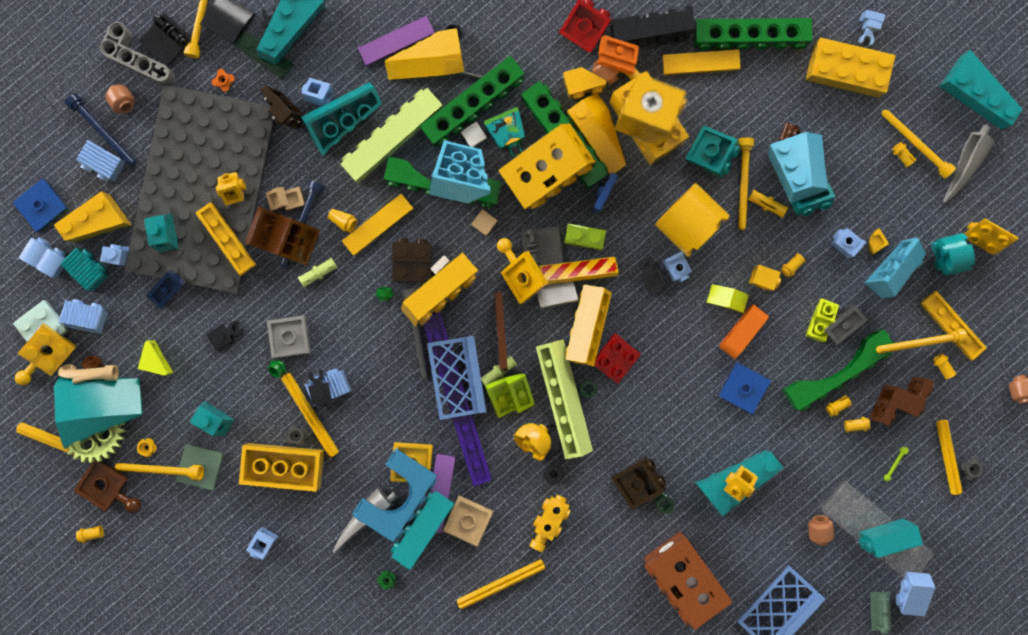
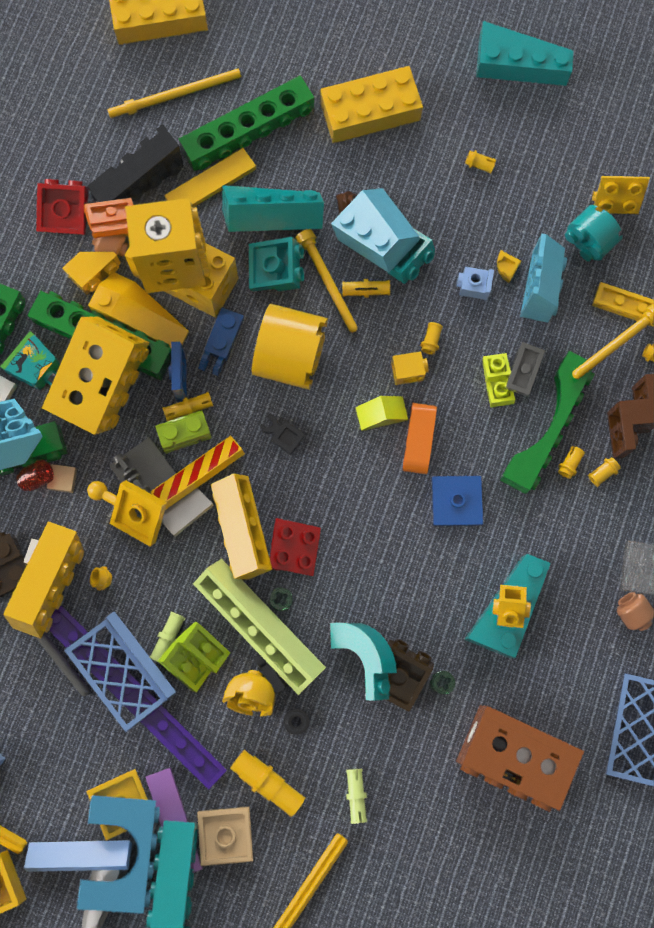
camera: 30 degrees left, 10 degrees down
reddish brown tile [495,292,508,372] -> none
yellow brick [529,494,571,552] -> none
light blue brick [662,251,692,283] -> none
light blue piece [859,10,885,46] -> none
yellow piece [882,110,956,179] -> none
light grey piece [943,125,995,203] -> none
none -> clear red brick [17,460,54,491]
none -> light blue tile [24,840,132,872]
none -> yellow plate [90,566,112,591]
none -> yellow pin [162,392,213,422]
none -> blue hinge [198,308,244,376]
none -> teal wedge [222,185,324,232]
none -> yellow piece [230,749,305,817]
none -> arch [330,623,397,700]
none -> yellowish green pin [346,769,367,824]

